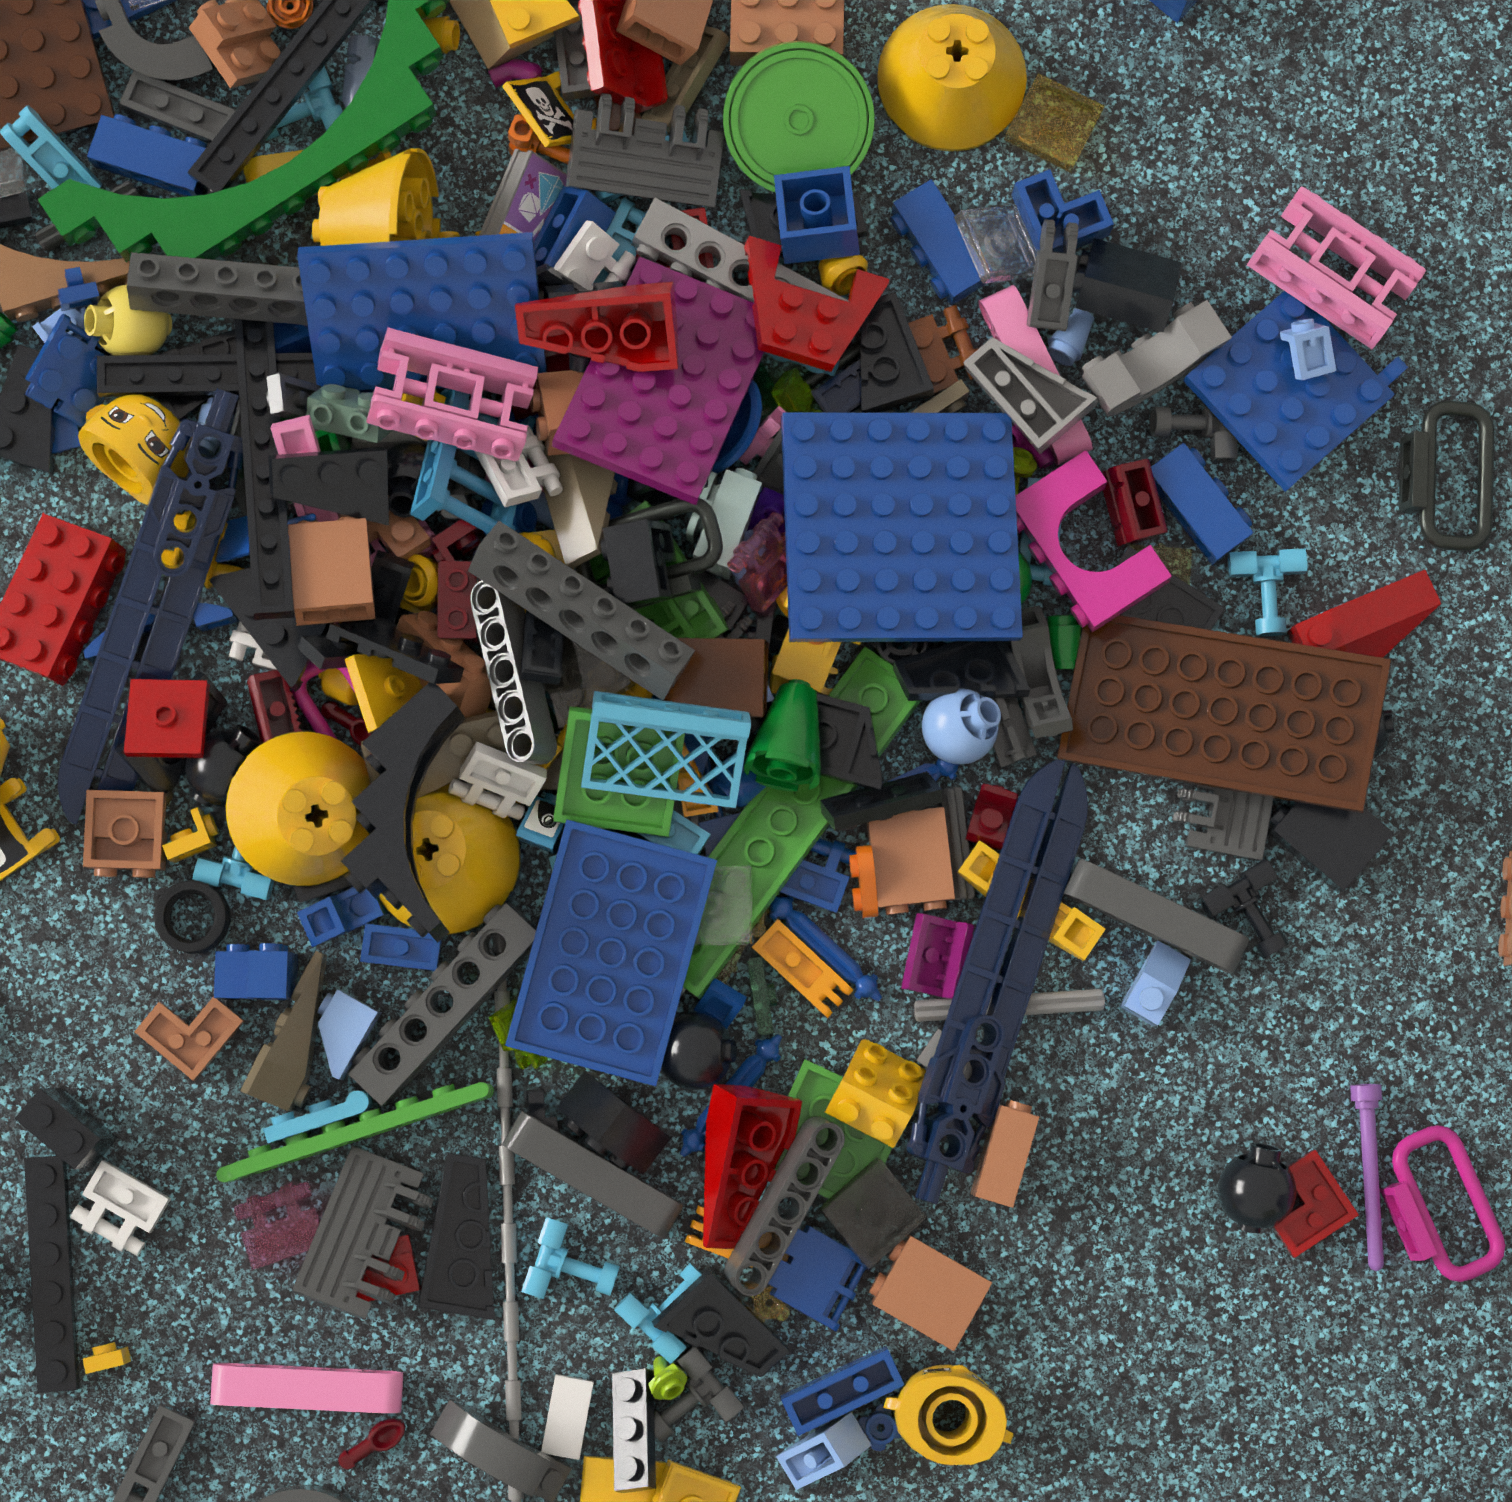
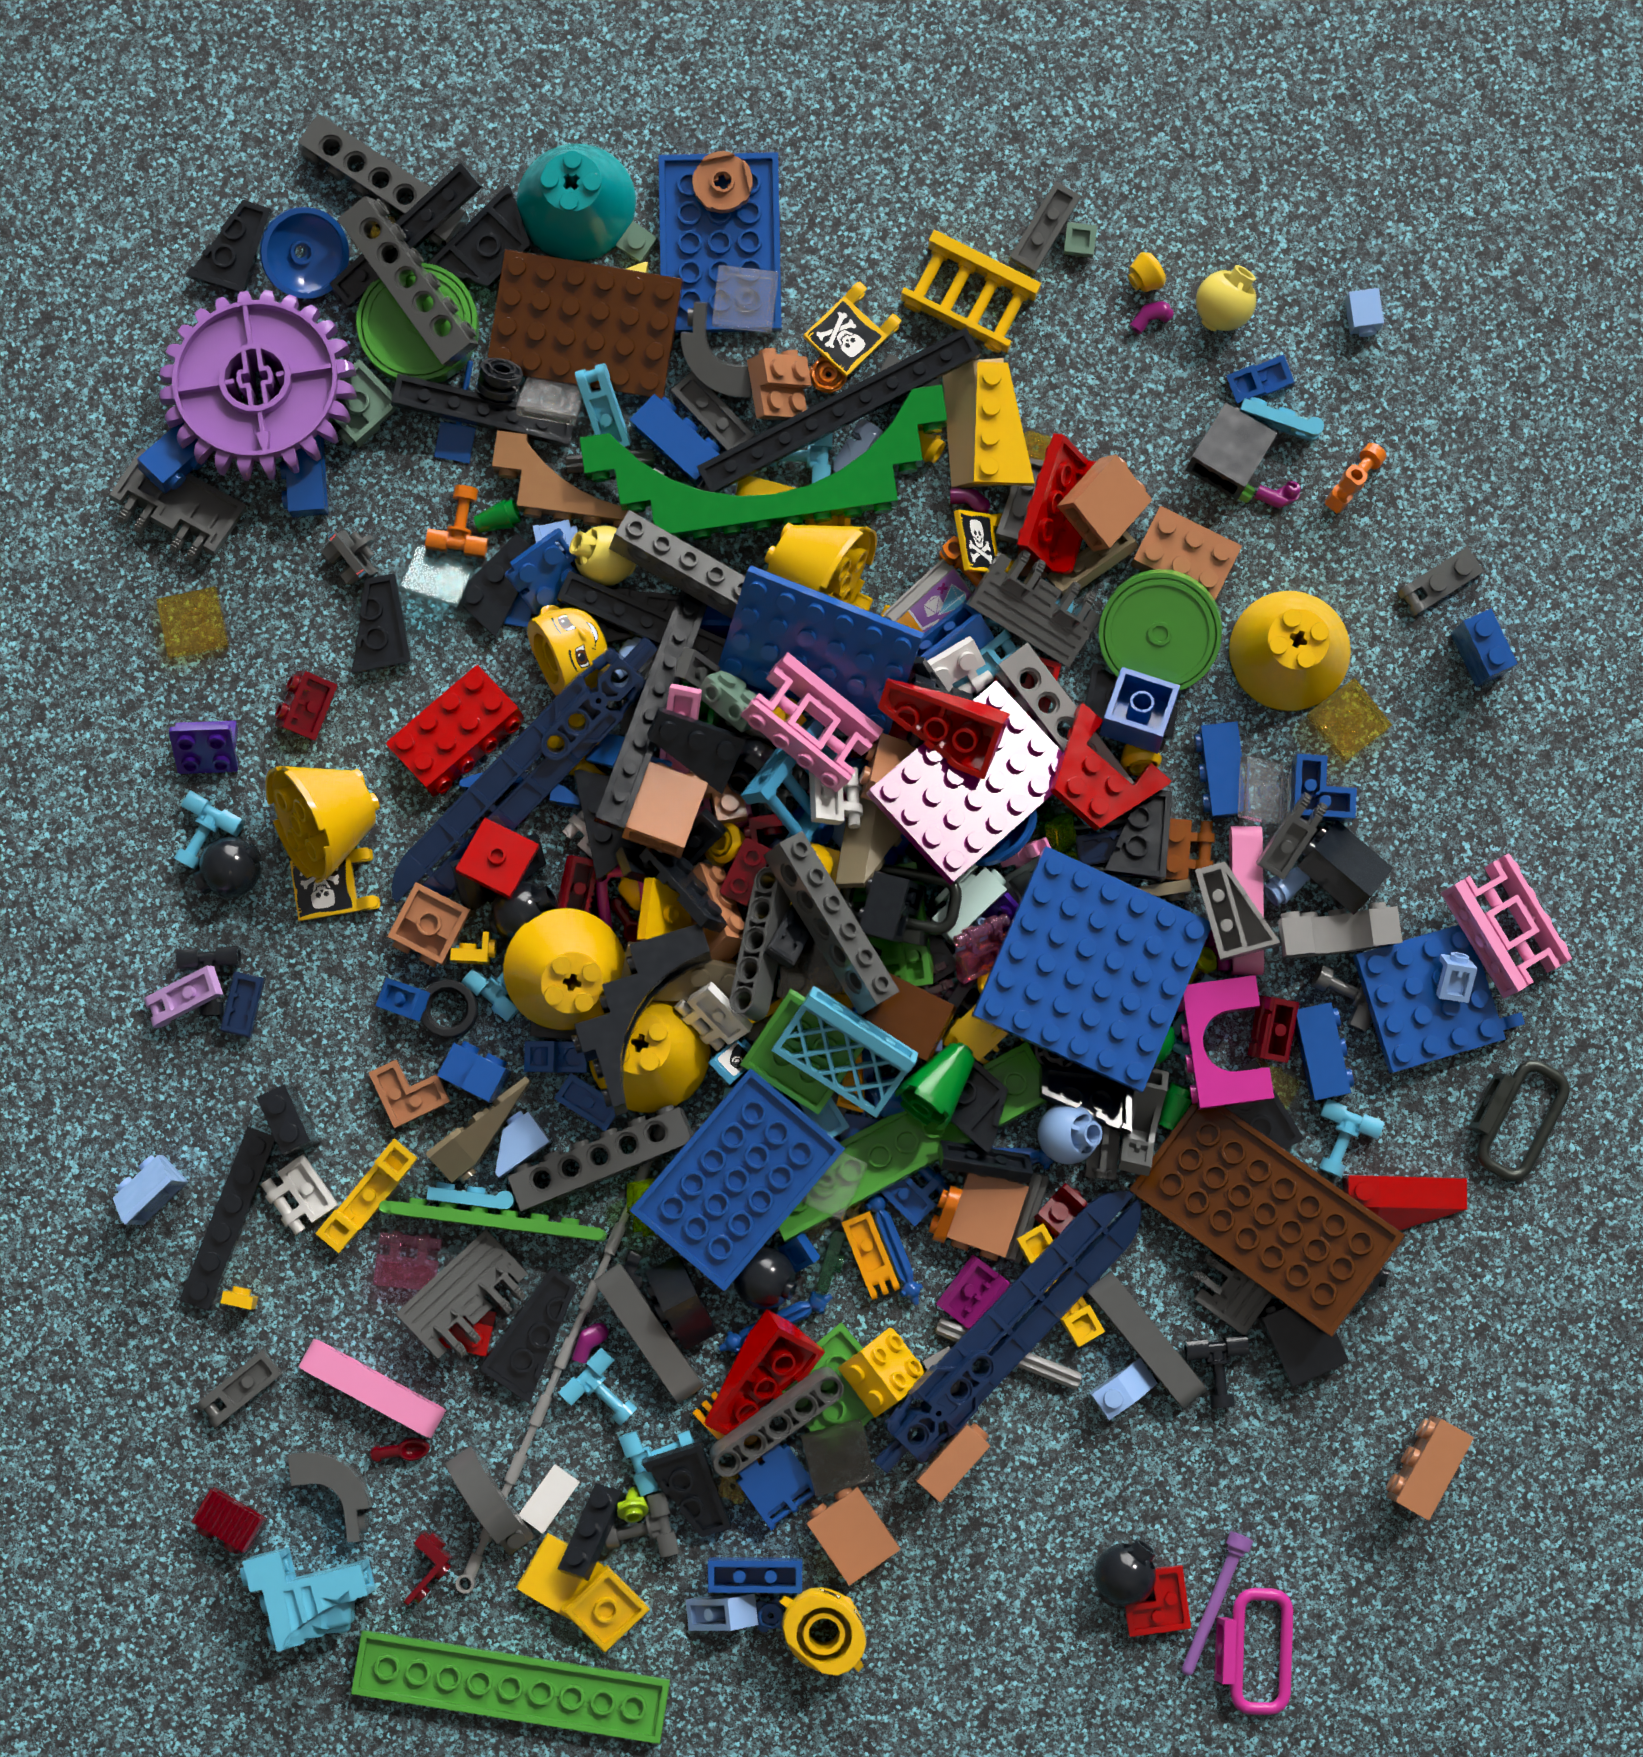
camera: 30 degrees right, 0 degrees up
blue tile [58,267,99,311] -> none
none -> yellow slope [315,1138,418,1253]
none -> blue plate [375,977,430,1022]
none -> magenta arm [572,1323,609,1363]

